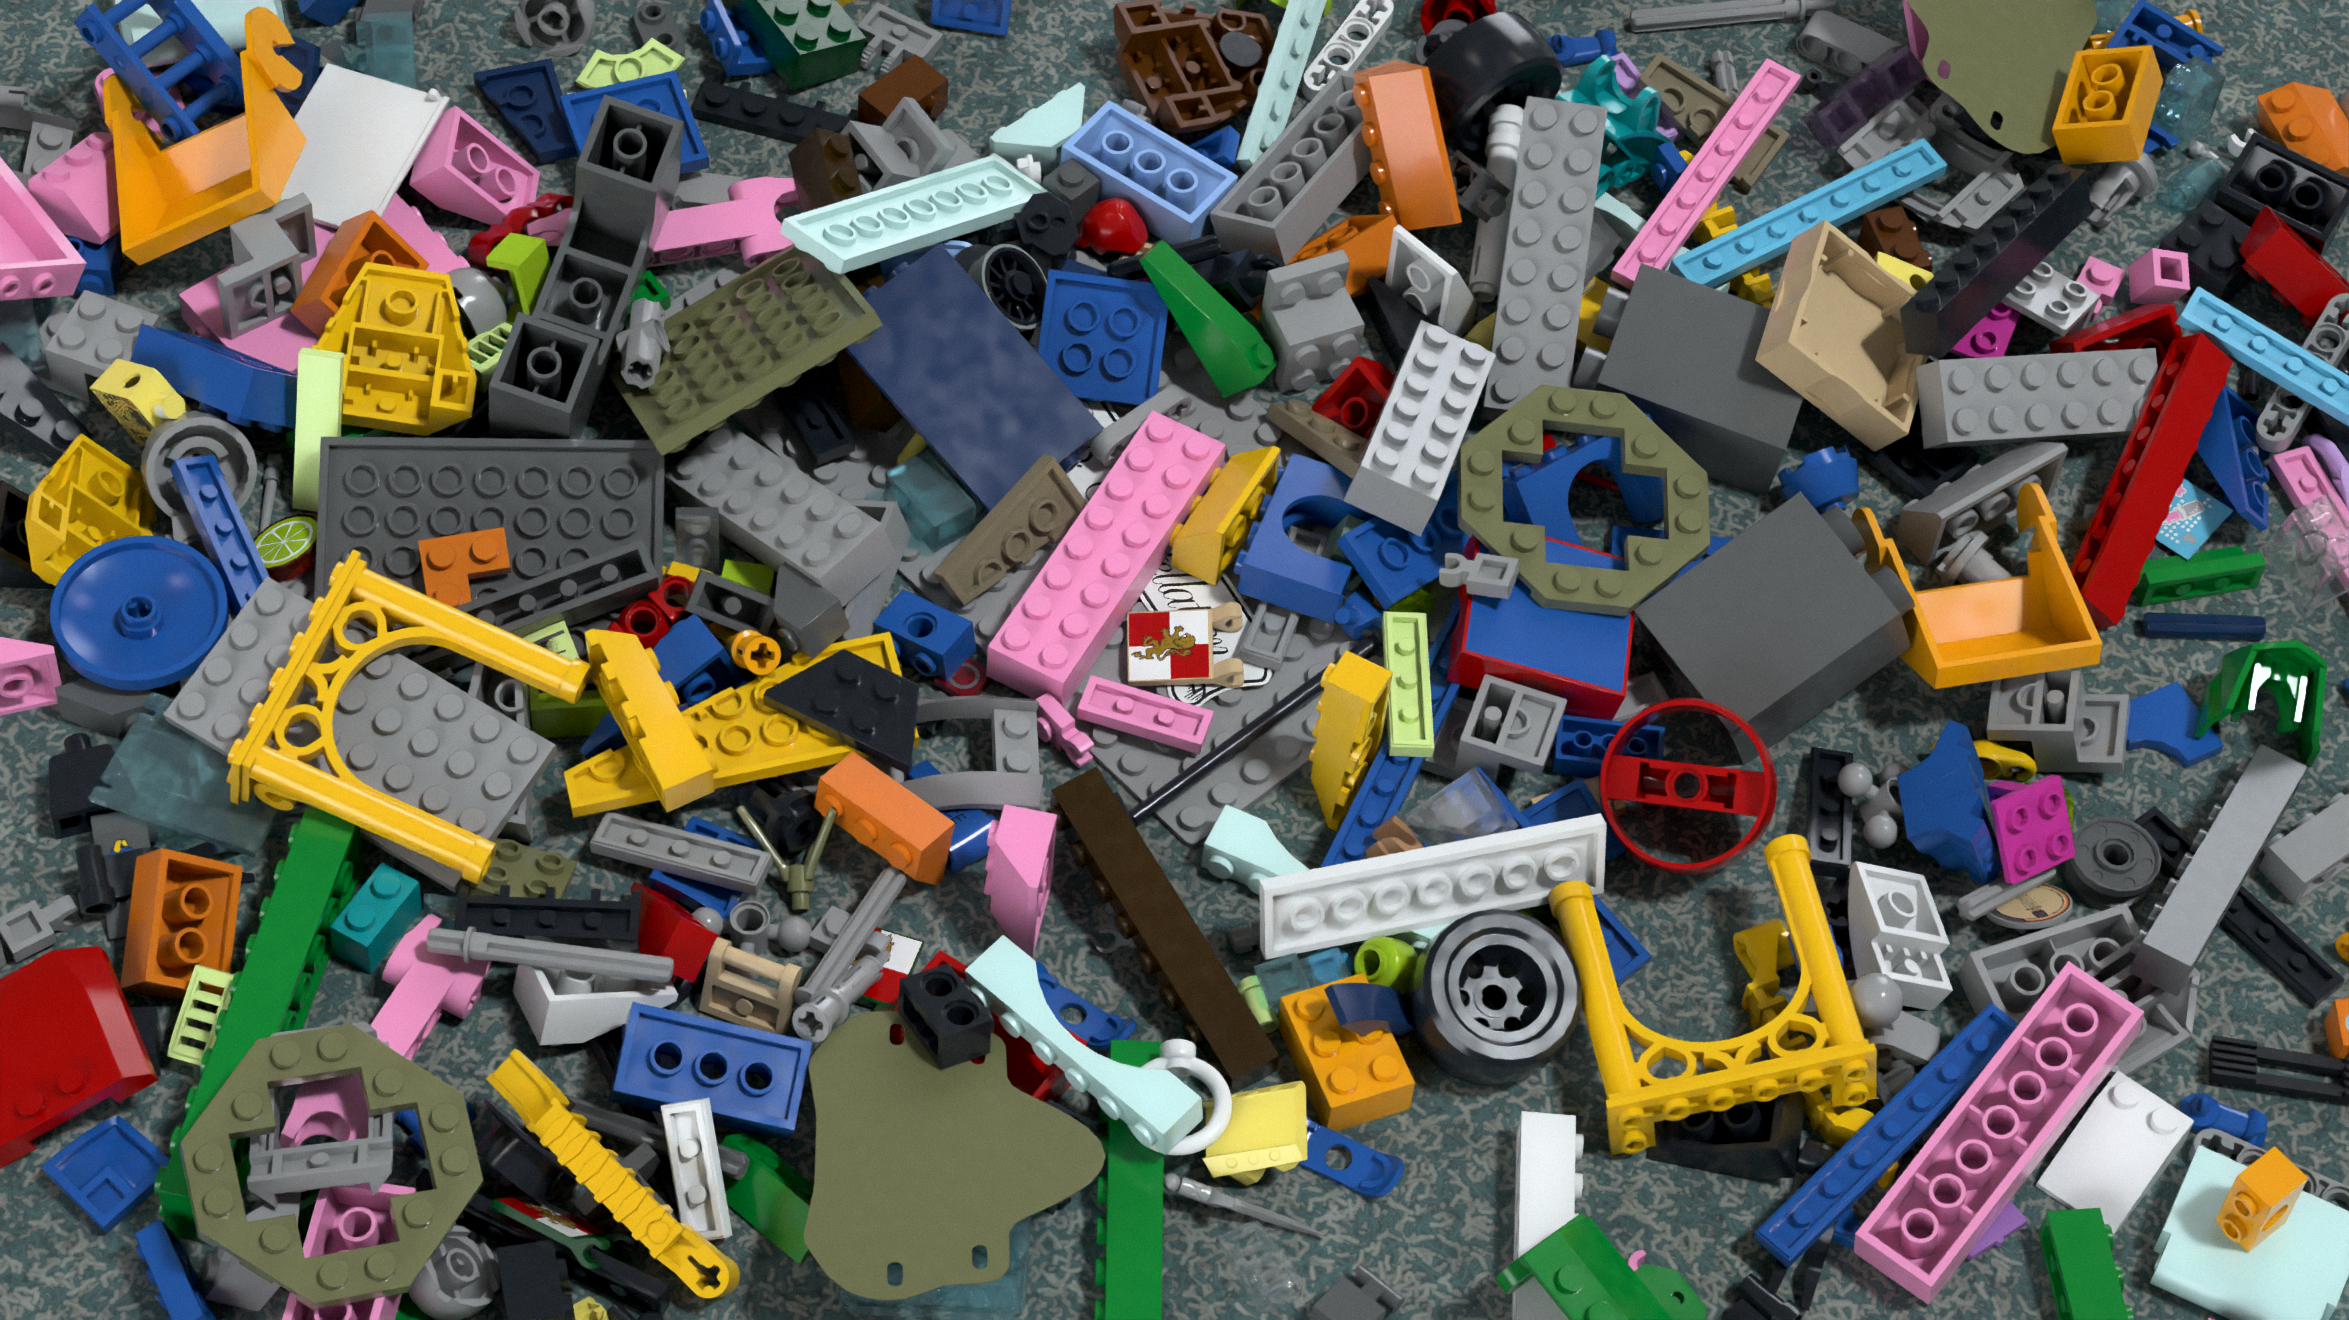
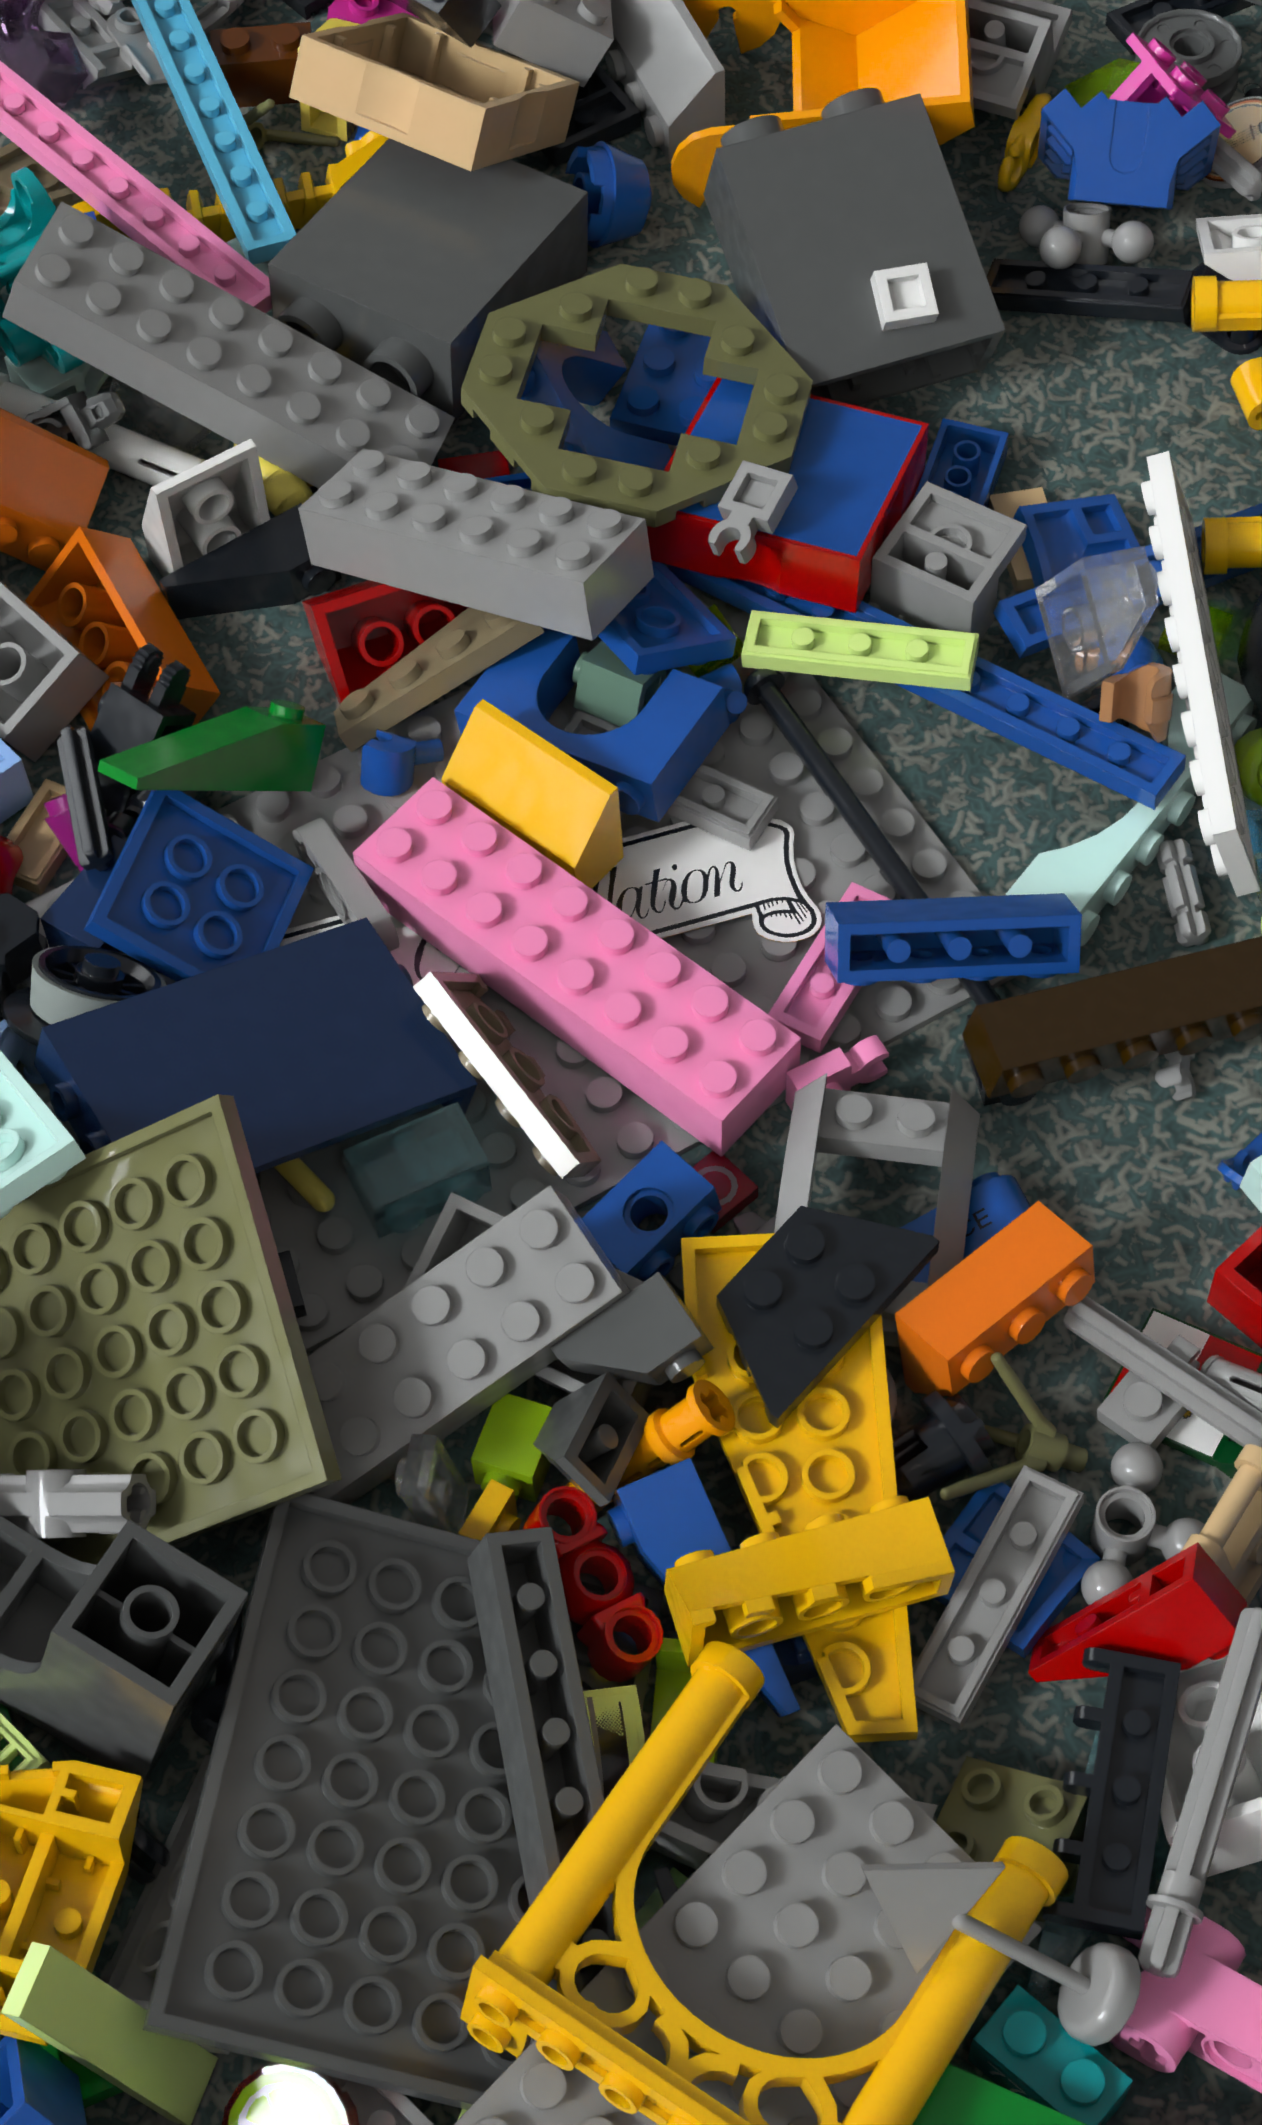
camera: 70 degrees left, 5 degrees up
orange plate [418,527,512,607] -> none
bright pink slope [984,804,1057,959] -> none
flag [1127,602,1244,688] -> none
light grey bracket [1260,249,1365,393] -> none
yellow wedge [1308,650,1393,832] -> none
red cylinder [1598,698,1777,875] -> none
light grey piece [1935,531,2013,587] -> none
none -> blue piece [360,729,444,796]
none -> blue brick [825,893,1082,986]
none -> light grey piece [861,1862,1141,2046]
none -> white tile [870,262,939,331]

